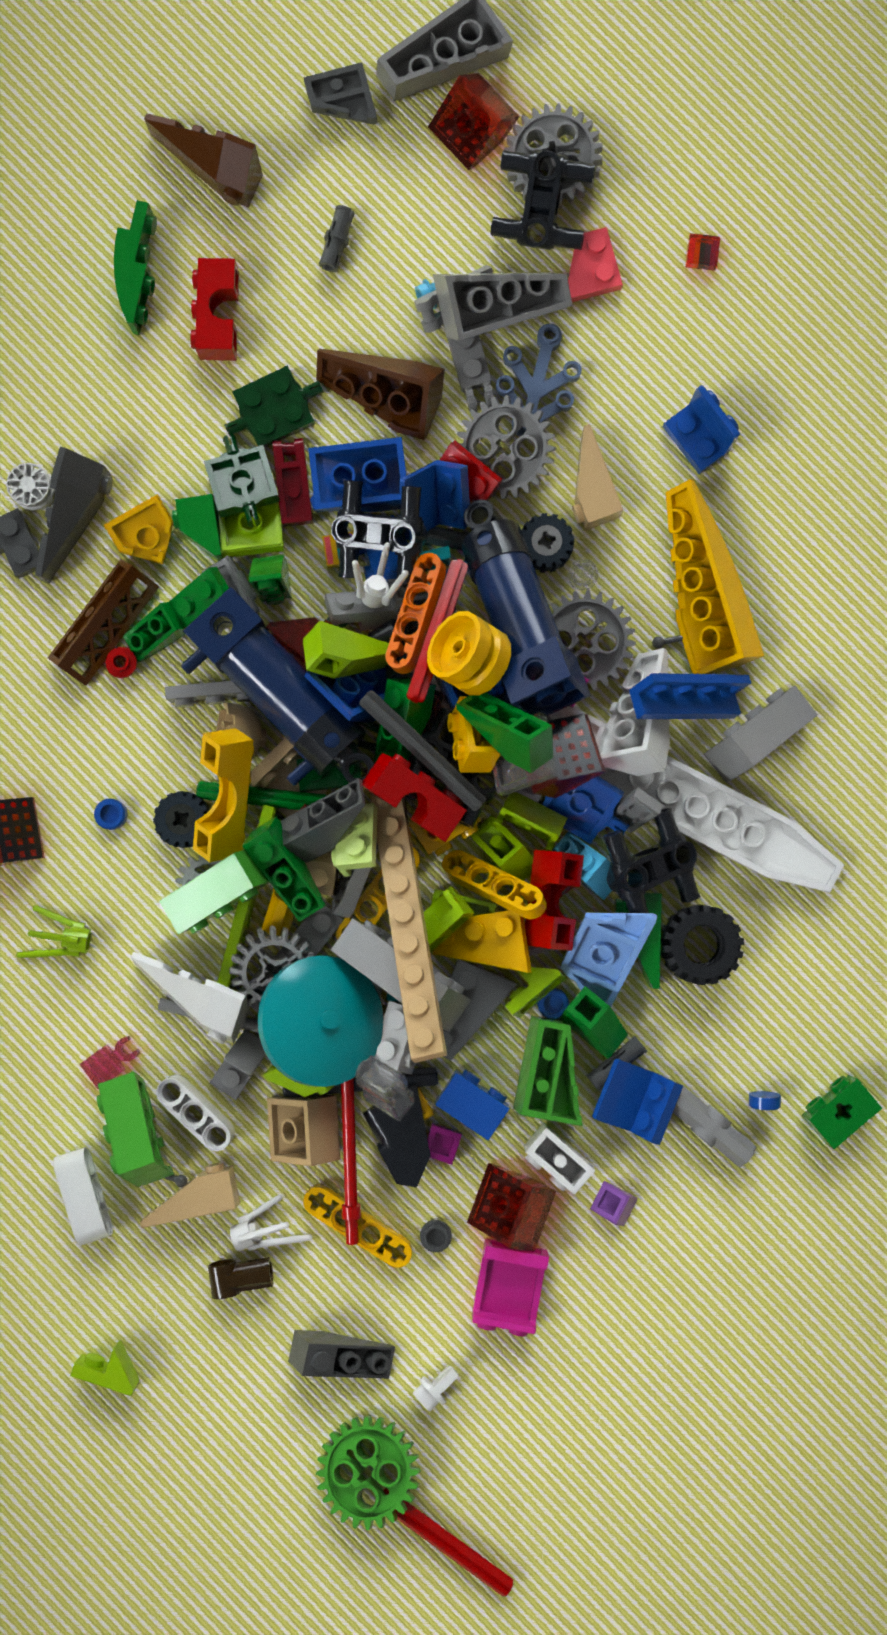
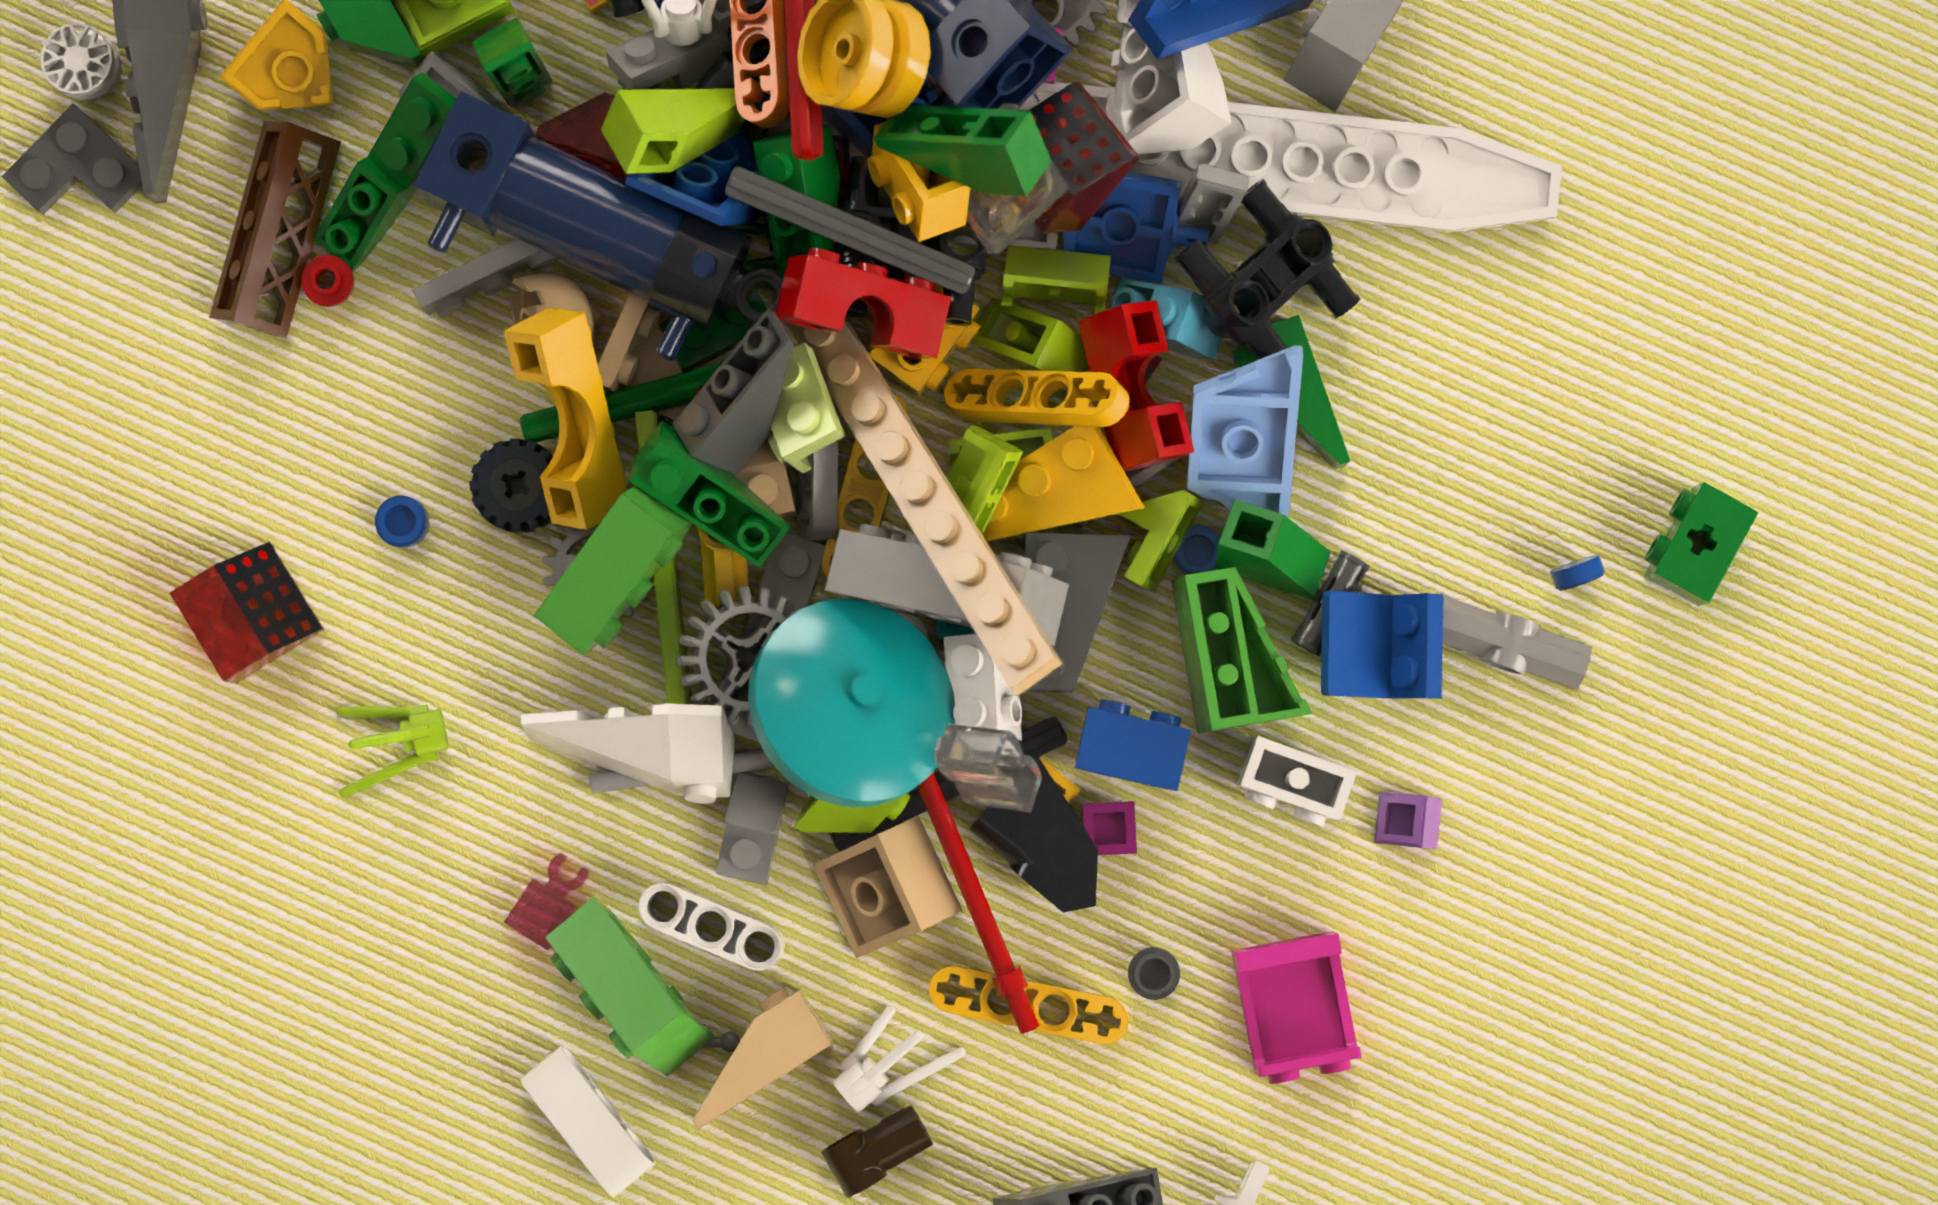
camera: 20 degrees left, 0 degrees up
clear red slope [467,1163,557,1252] -> none
black tyre [660,905,744,985] -> none

